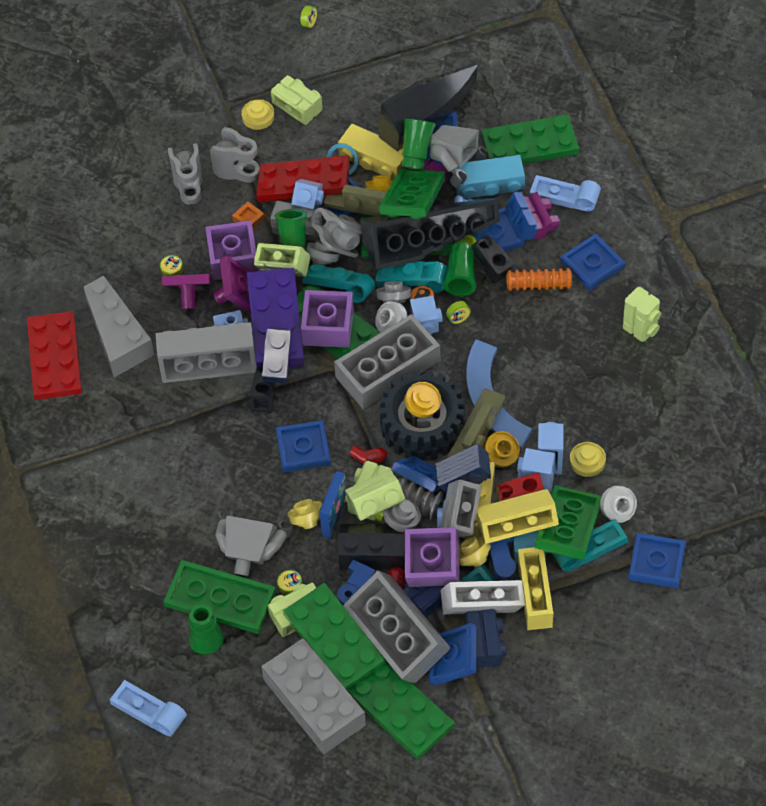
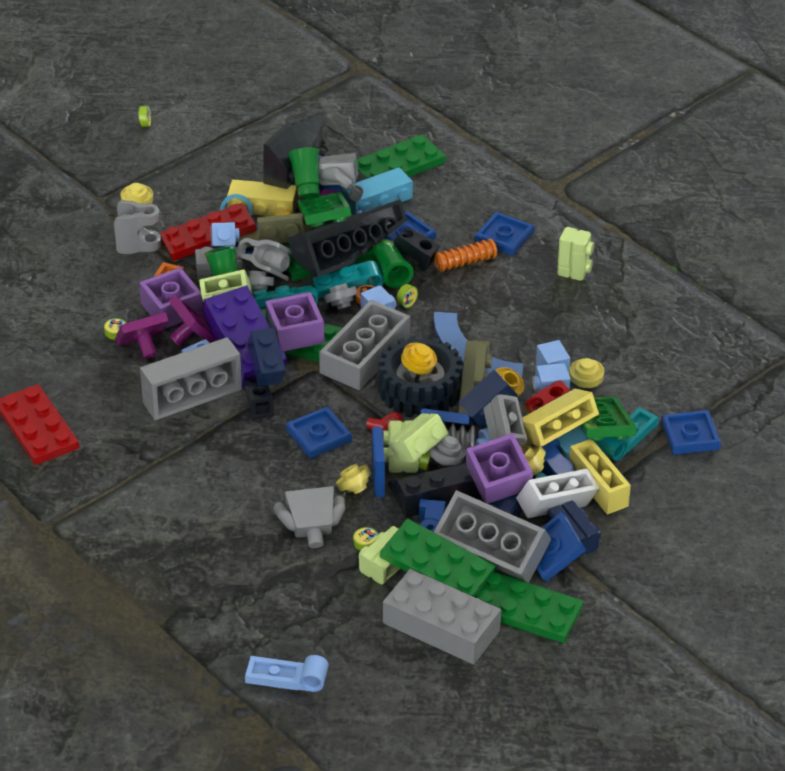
camera: 25 degrees left, 15 degrees down
light grey wedge [84,276,154,377] -> none
green plate [163,560,276,634] -> none
light grey piece [168,143,202,205] -> none
green plant [188,603,224,655] -> none
yellowish green brick [271,75,322,125] -> none
white plate [376,301,407,332] -> none
hips [505,192,560,240] -> none
light blue plate [529,175,601,211] -> none
white plate [600,486,637,523] -> none

